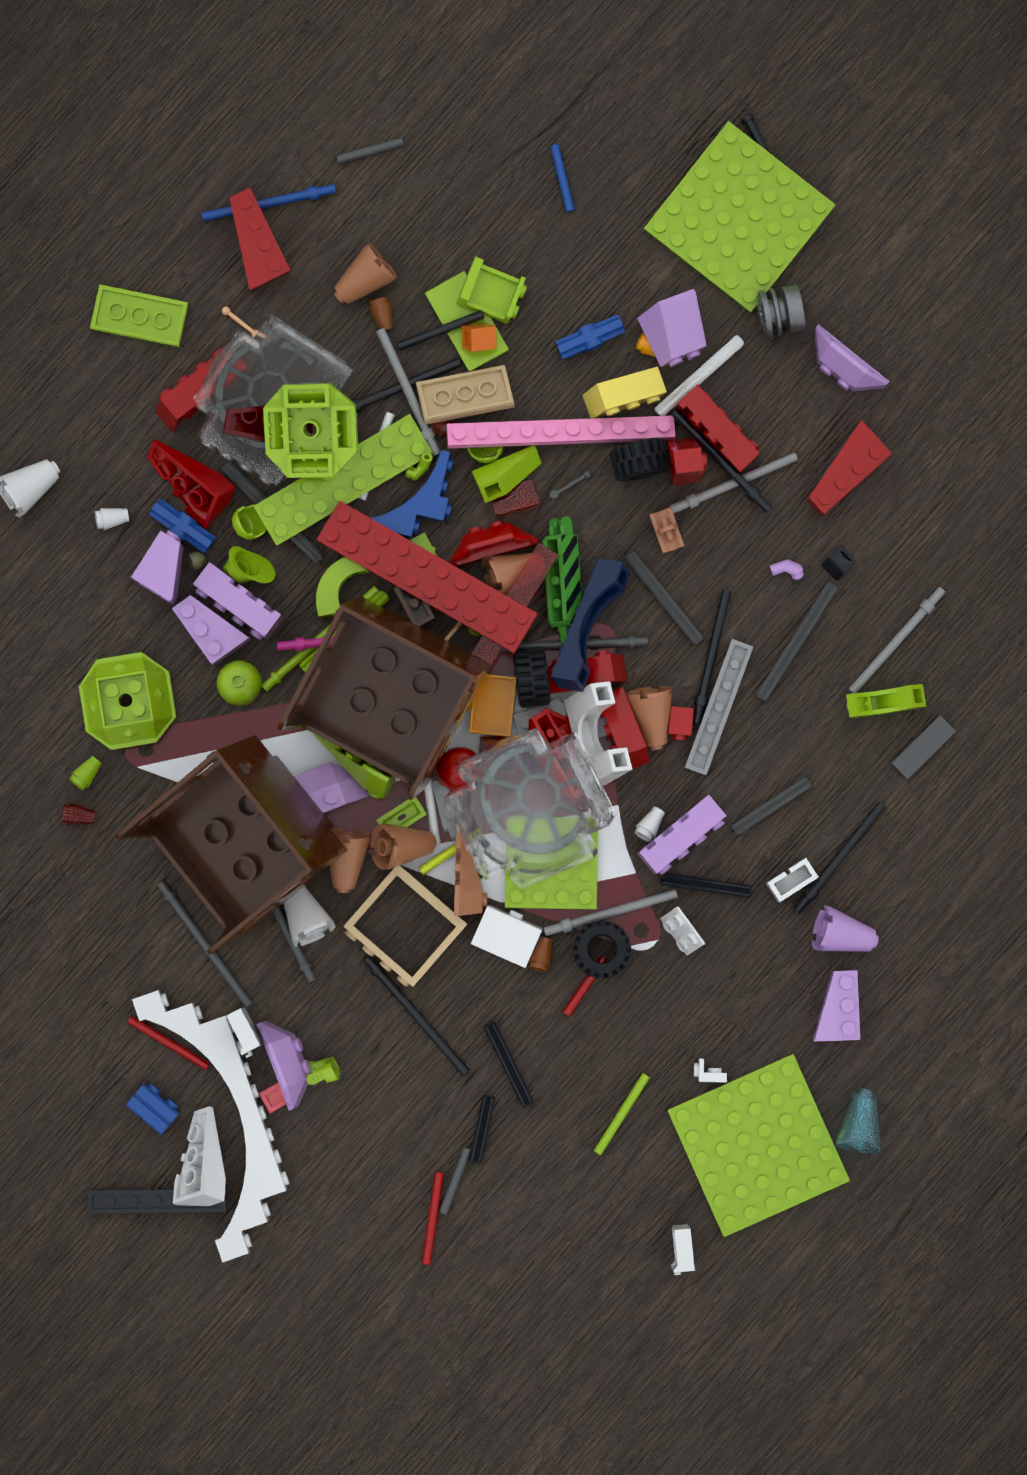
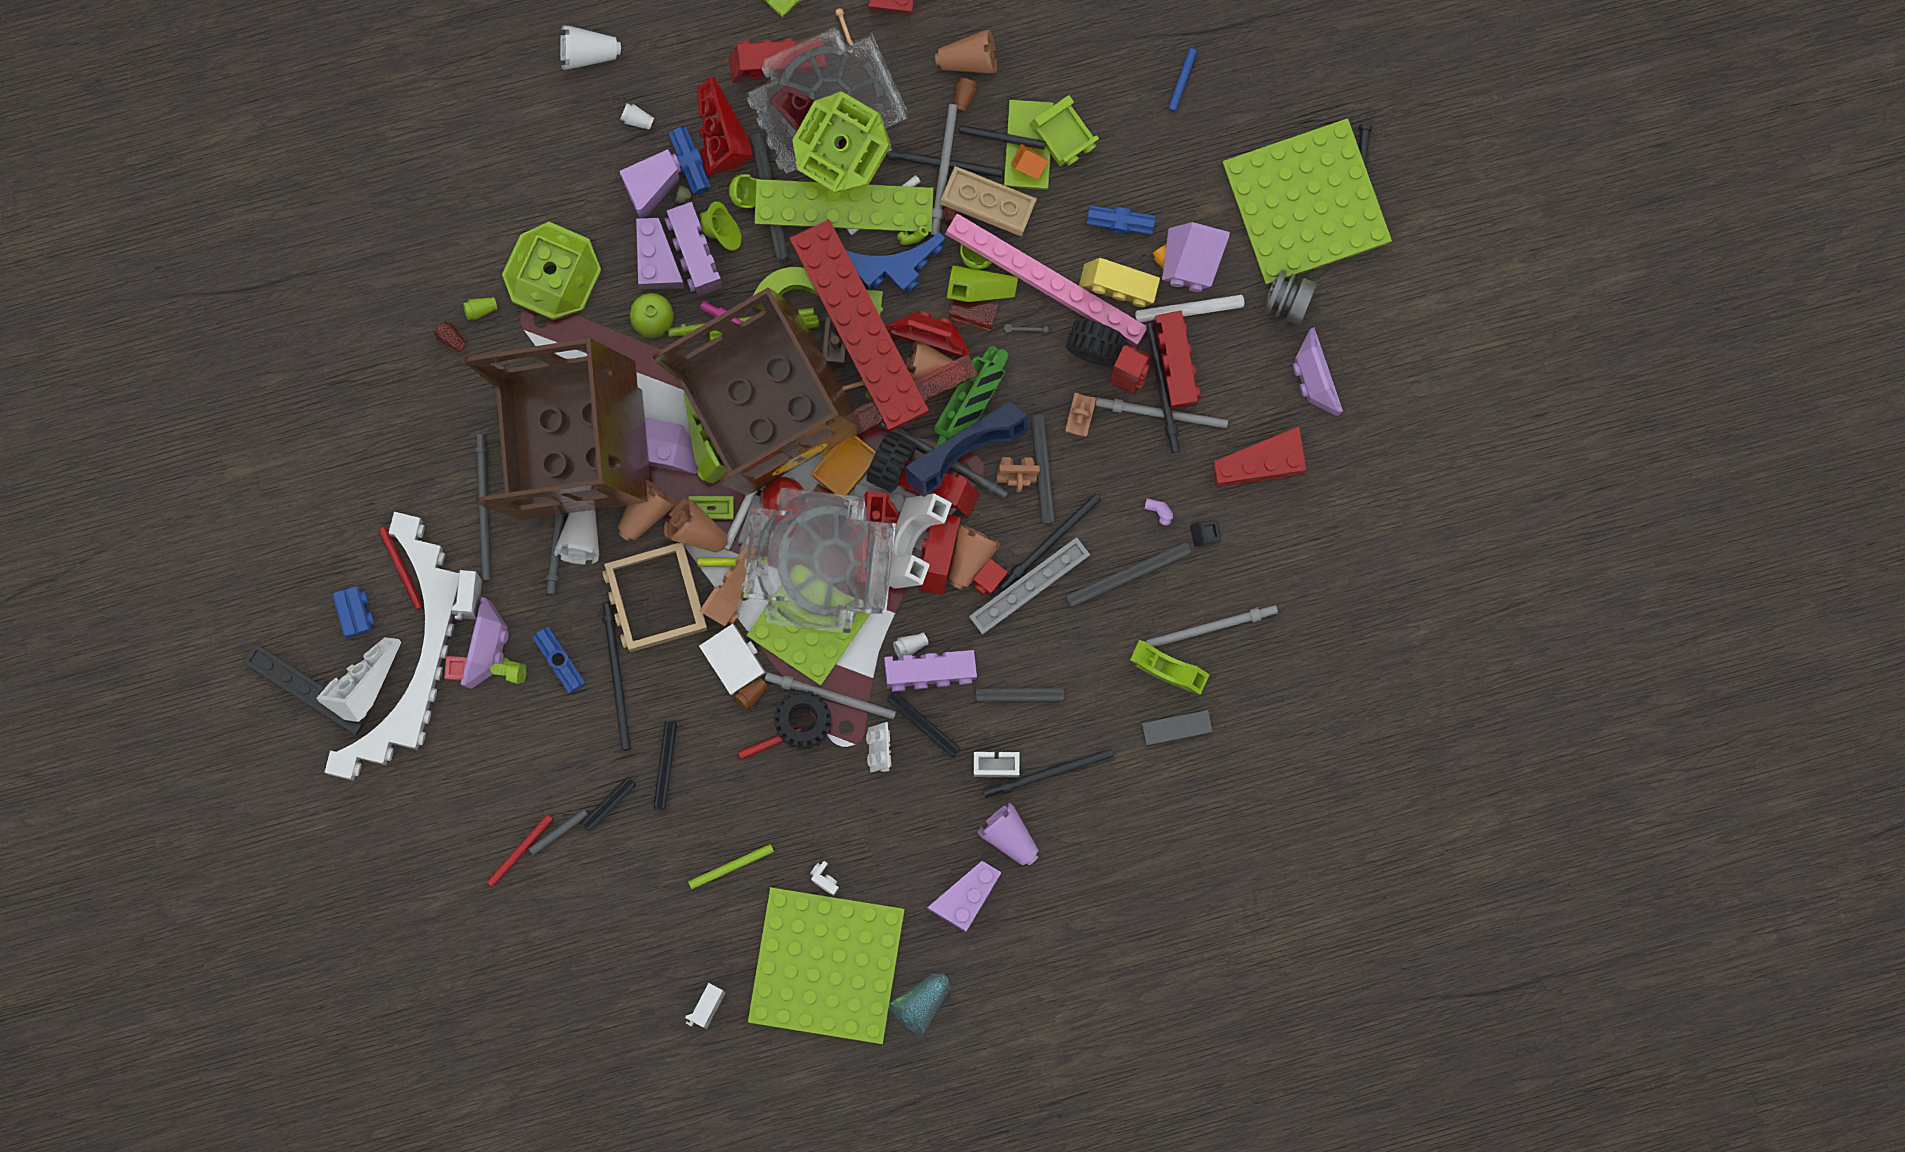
camera: 30 degrees right, 5 degrees down
none -> blue piece [532,627,585,694]
none -> nougat hips [996,457,1040,492]

